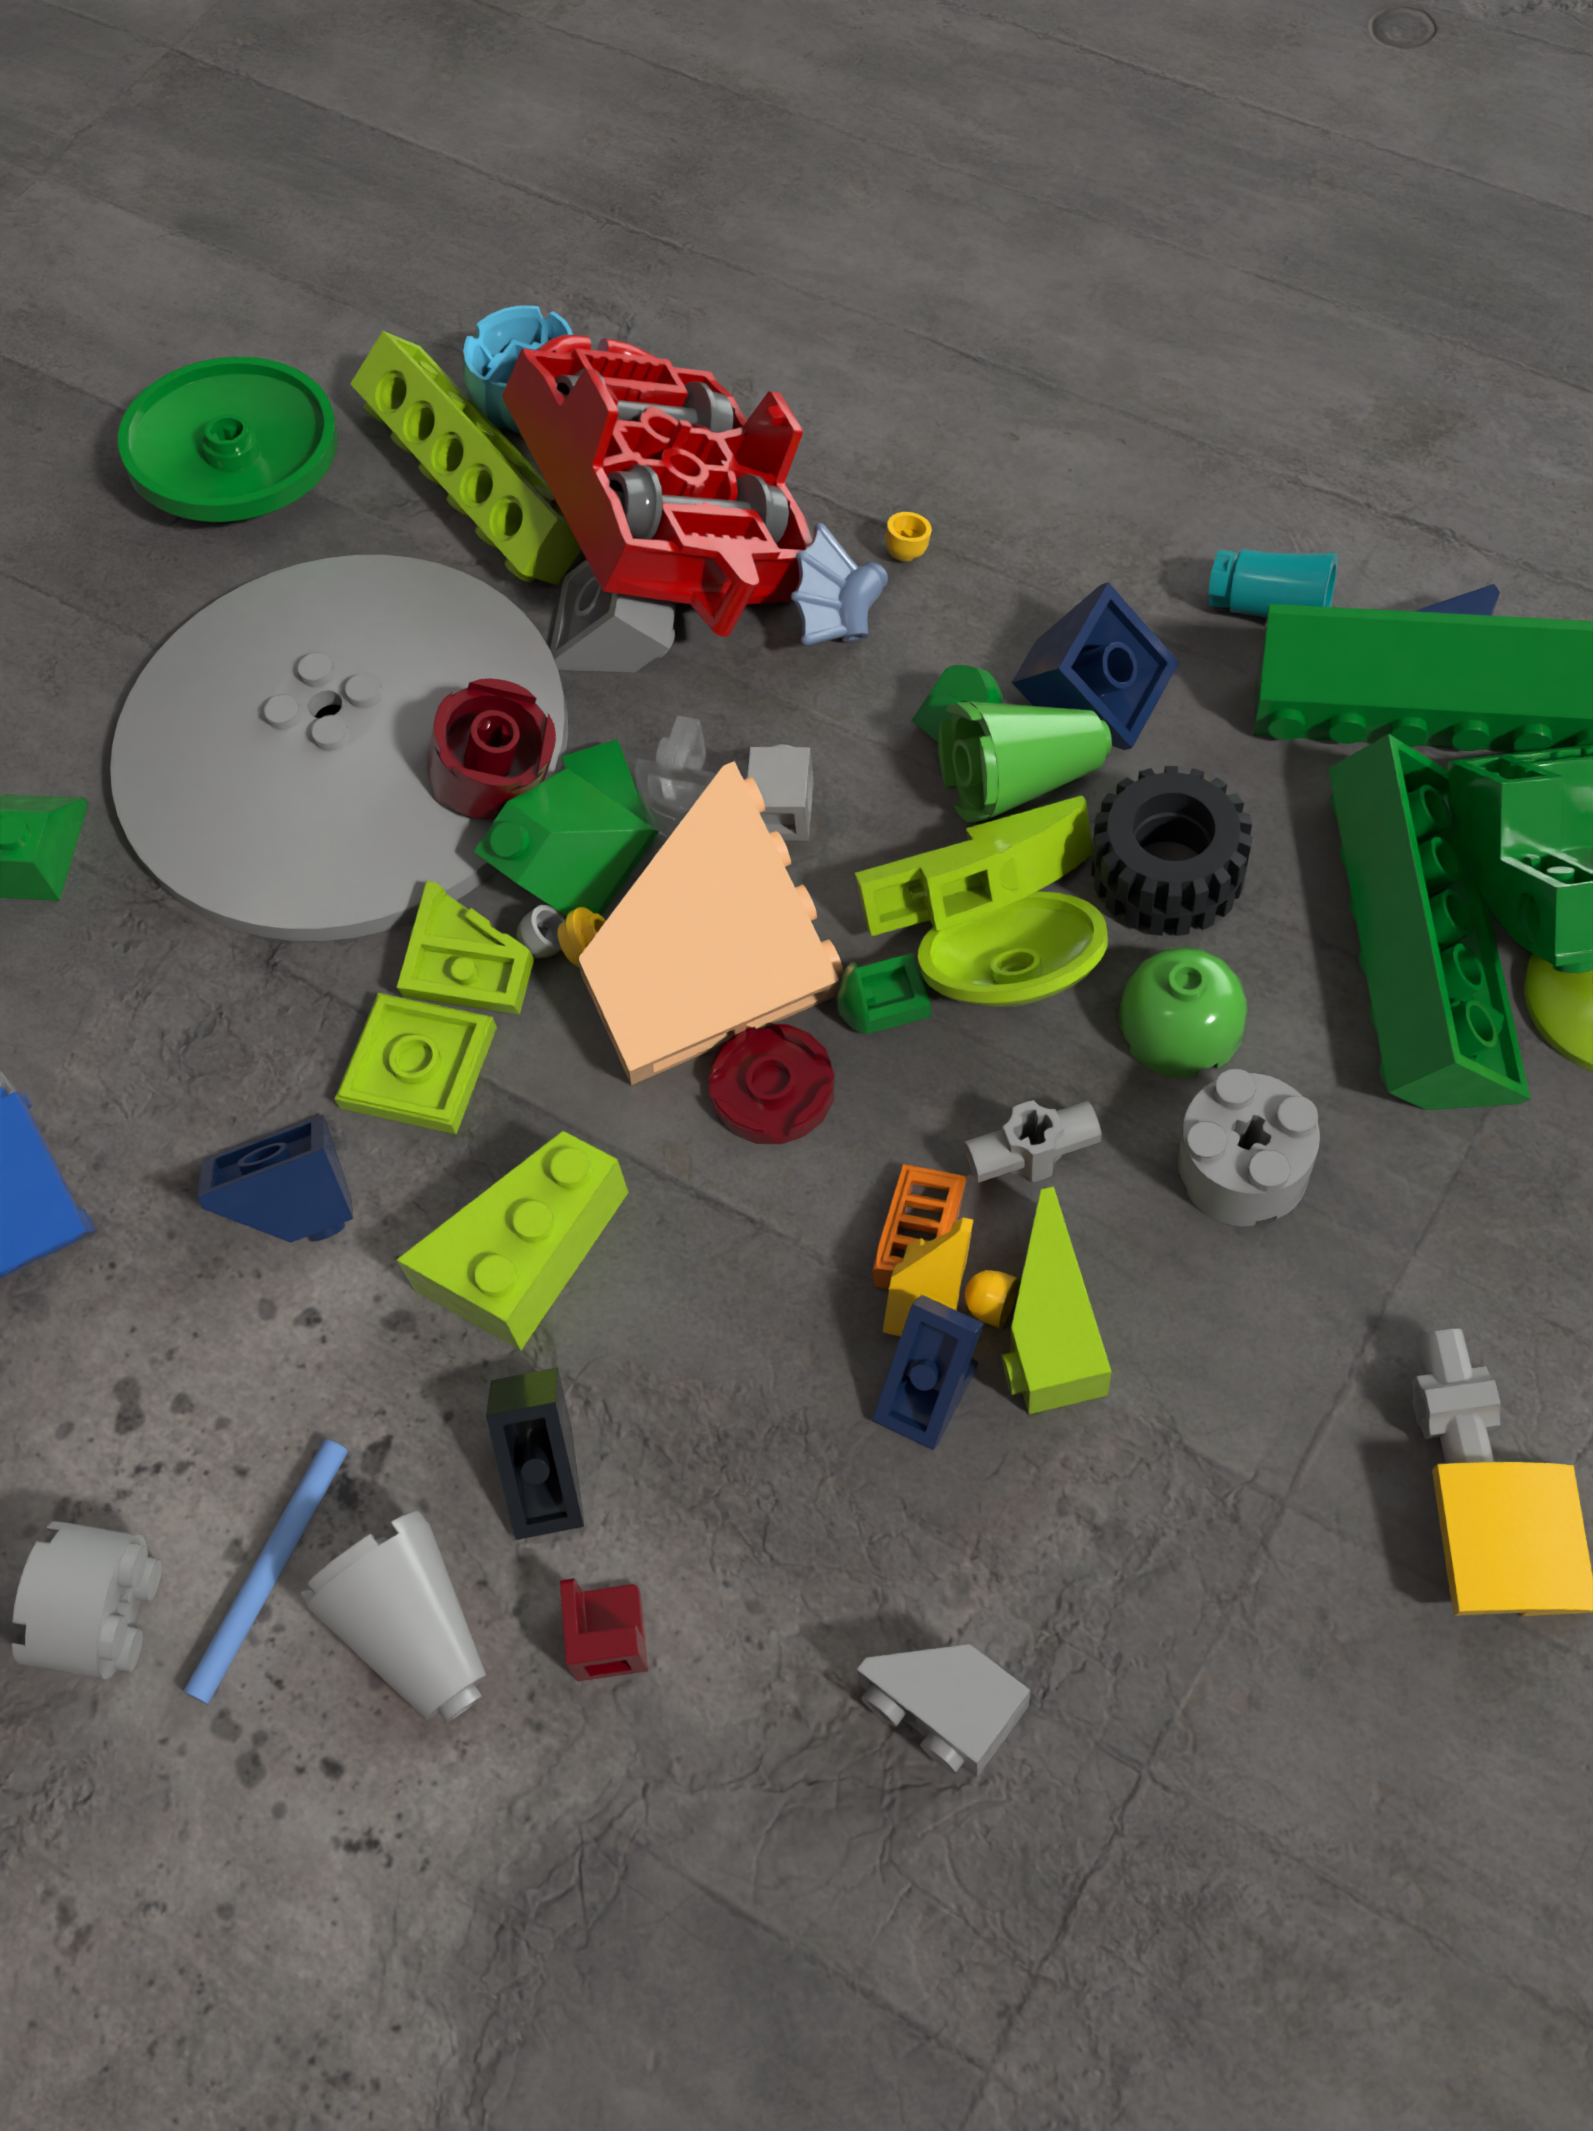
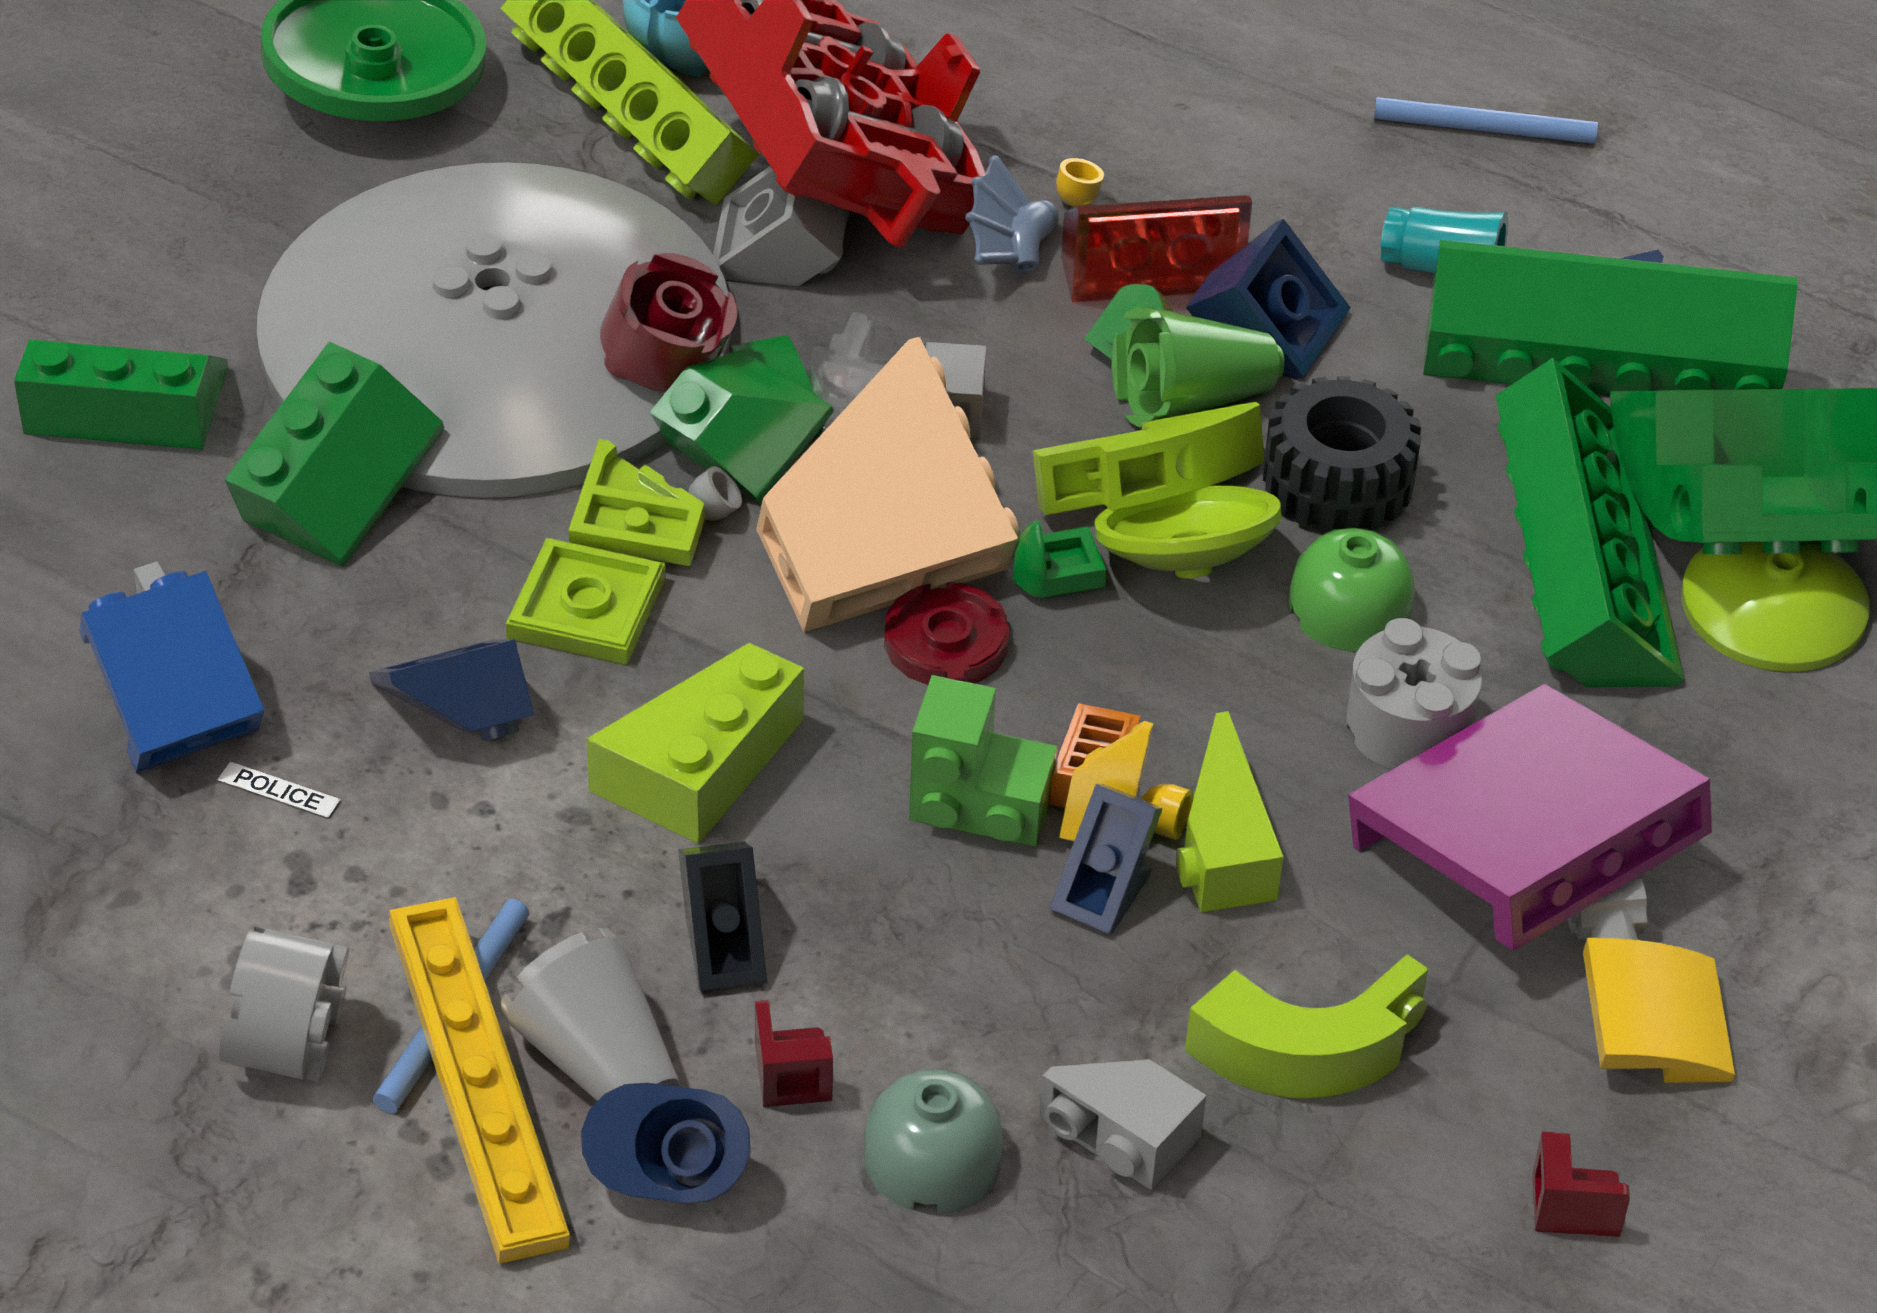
camera: 10 degrees left, 15 degrees down
yellow plate [558,907,606,967] -> none
light grey axle [964,1100,1102,1183] -> none
none -> white sticker [217,762,341,818]
none -> green slope [224,341,445,567]
none -> yellow tile [389,897,570,1264]
none -> dark blue piece [581,1083,751,1204]
none -> sand green cylinder [863,1068,1004,1212]
none -> bright green brick [909,675,1057,846]
none -> clear red slope [1061,195,1253,302]
none -> lime arch [1185,954,1429,1098]
none -> panel [1348,684,1712,951]
none -> medium blue bar [1374,97,1598,144]
none -> dark red panel [1532,1131,1630,1237]

